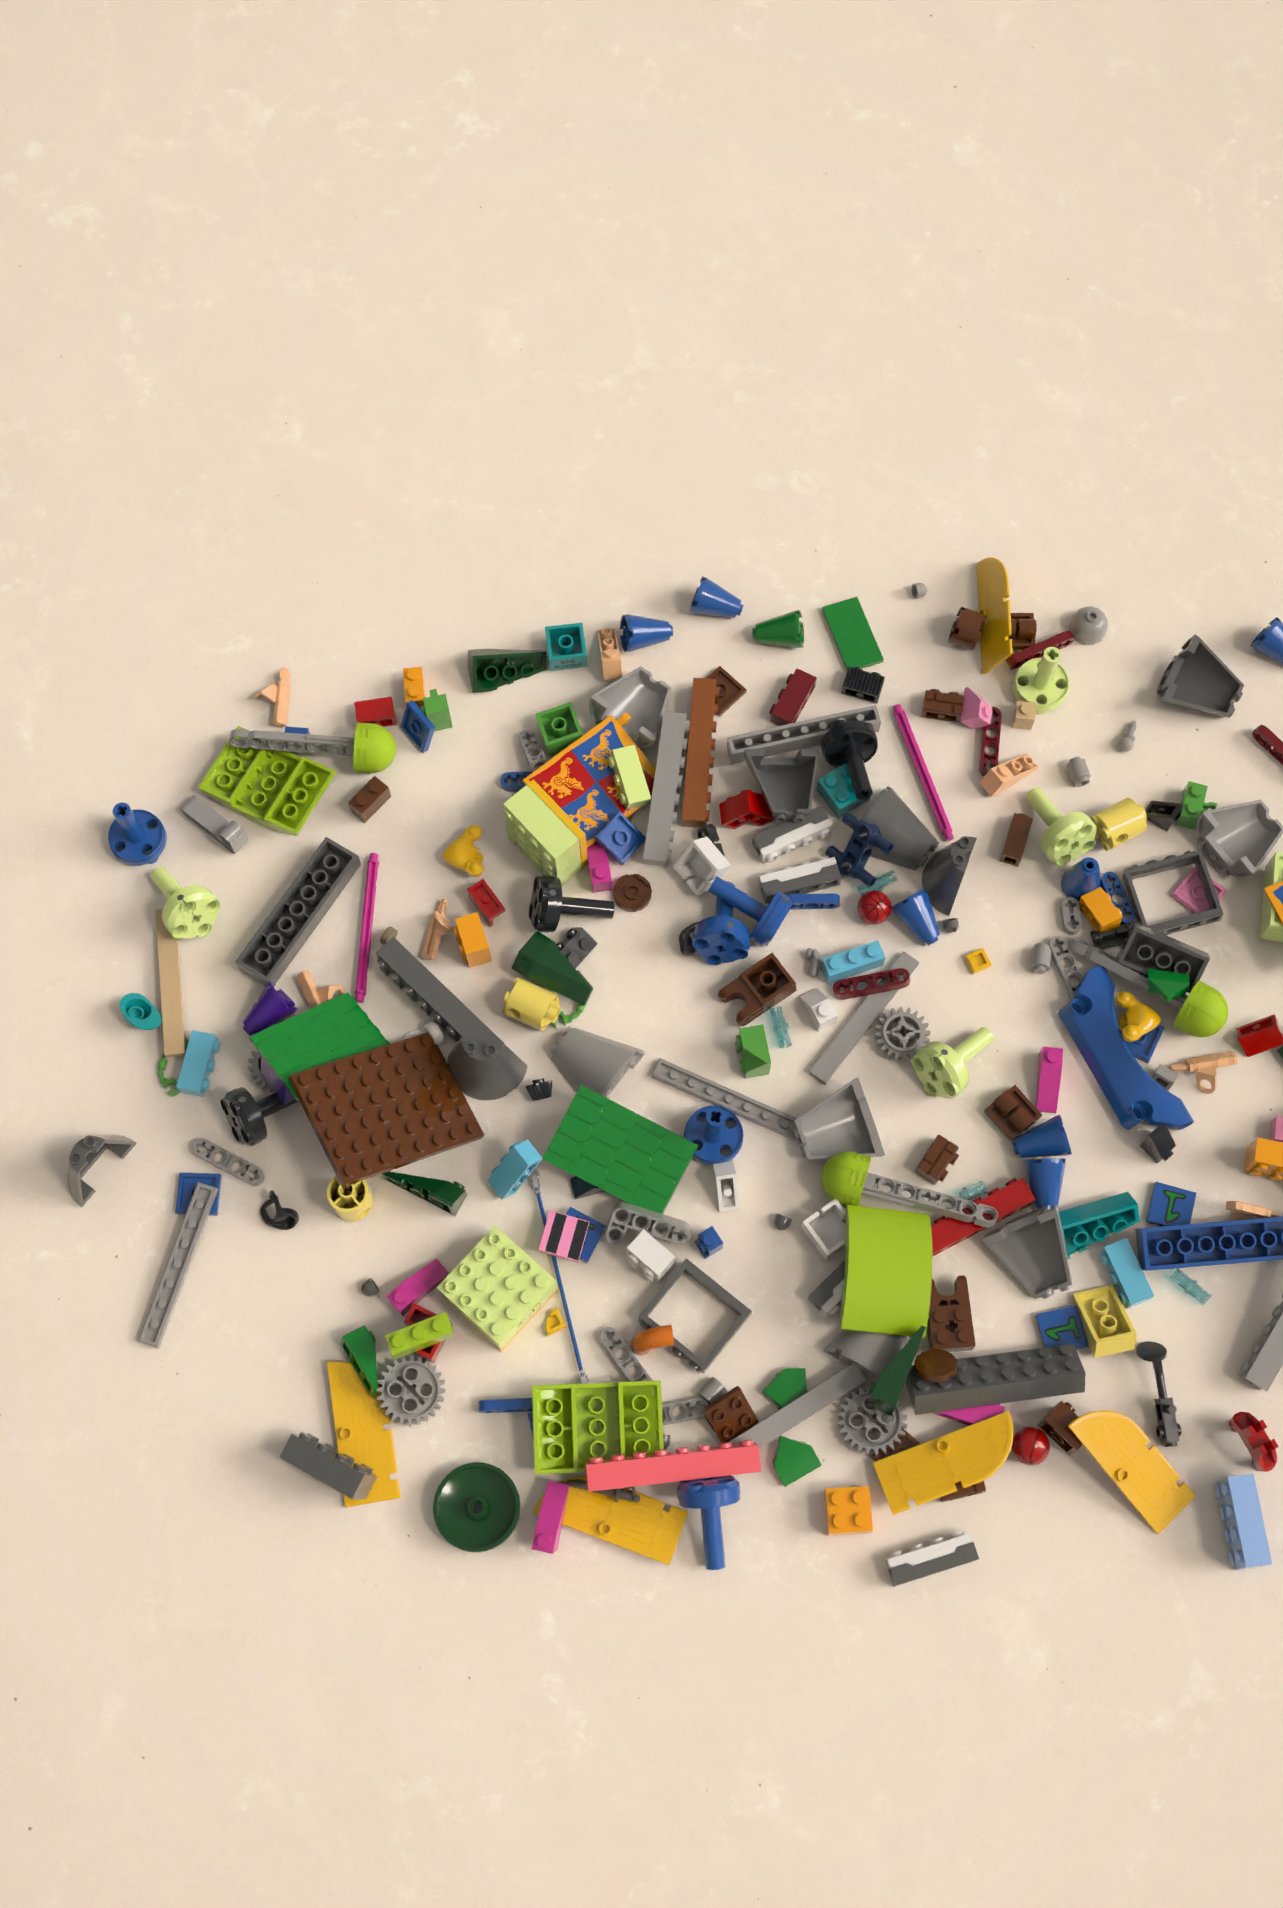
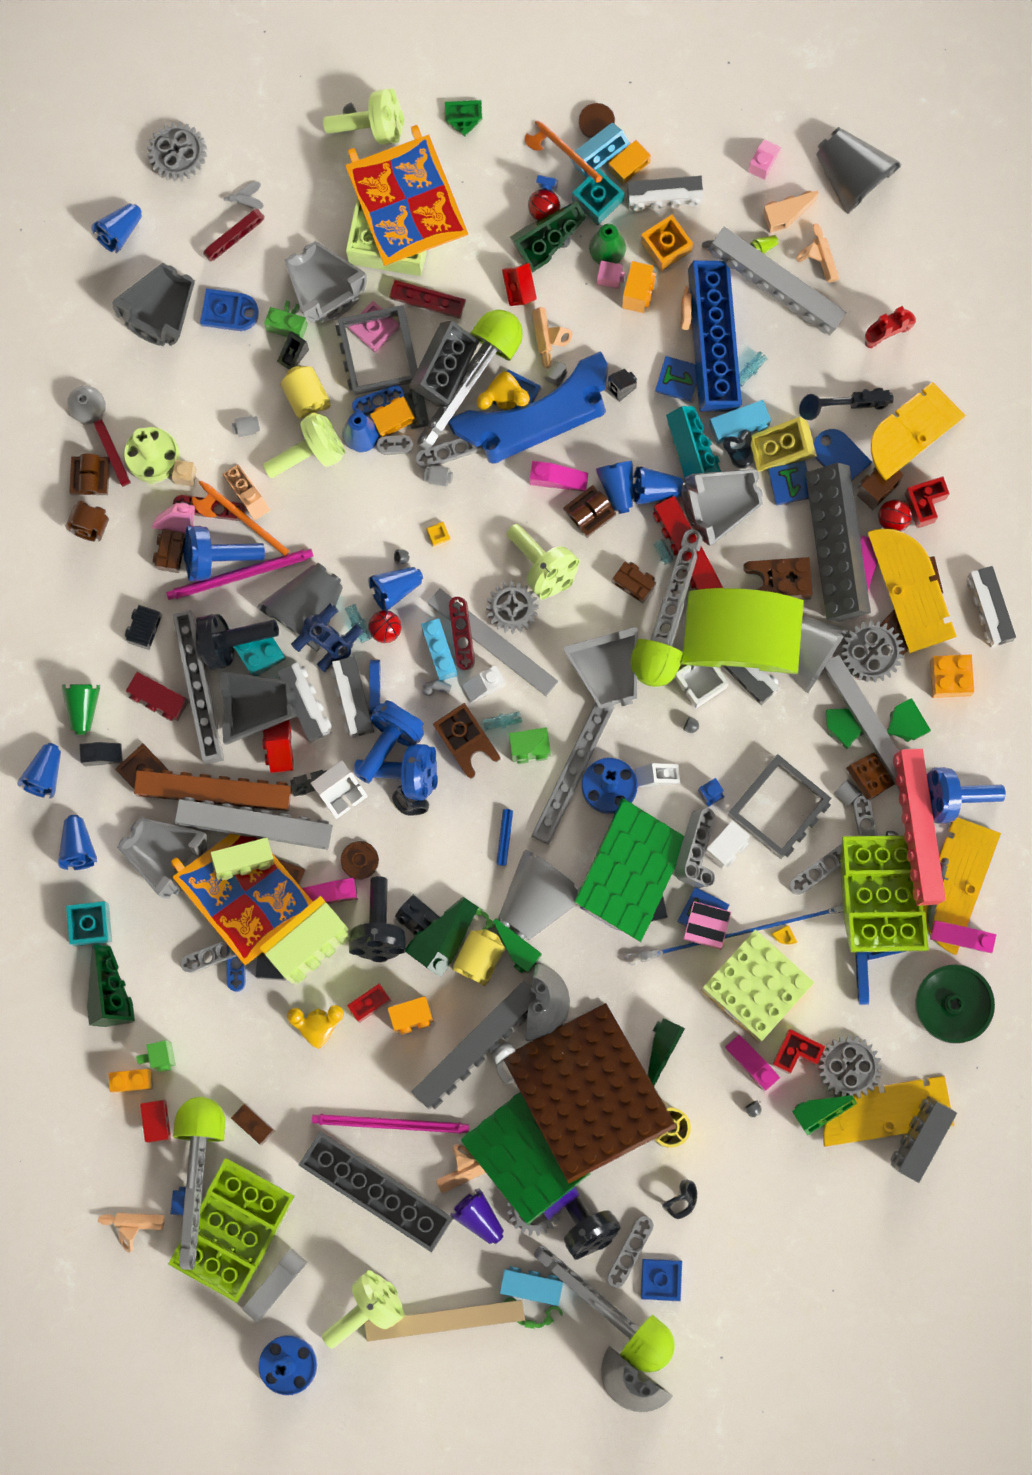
camera: 85 degrees left, 10 degrees up
teal piece [120,993,162,1030] -> none
light grey tile [138,1182,218,1348] -> none
dark tan tile [380,927,398,945] -> none
lime brick [385,1312,455,1360] -> none
blue tile [400,700,435,753] -> none
light nougat piece [421,899,454,960] -> none
medium azure brick [487,1140,543,1200] -> none
black piece [525,1078,552,1101] -> none
bright green slope [535,702,583,756] -> none
blue tile [594,811,646,865] -> none
light nougat slope [597,628,622,680] -> none
orange cylinder [631,1325,674,1356] -> none
green tile [822,597,884,670] -> none
dark green wedge [868,1326,926,1416] -> none
light grey hinge [912,583,927,598] -> none
reddish brown tile [914,1349,958,1382] -> none
dark grey cone [922,836,977,916] -> none
yellow door [977,557,1013,674] -> none
reddish brown brick [999,813,1033,867] -> none
light grey bar [1118,721,1136,752] -> none
green slope [1147,968,1189,1002] -> none
light blue brick [1215,1474,1272,1570] -> none
none -> black slope [79,742,123,767]
none -> blue piece [183,526,265,581]
none -> orange piece [192,481,290,556]
none -> blue tile [200,288,259,331]
none -> dark red plate [389,280,466,319]
none -> green slope [493,918,542,974]
none -> blue axle [496,809,513,866]
none -> piece [534,1245,675,1372]
none -> black piece [723,430,753,469]
none -> blue tile [814,429,872,481]
none -> red brick [904,476,950,528]

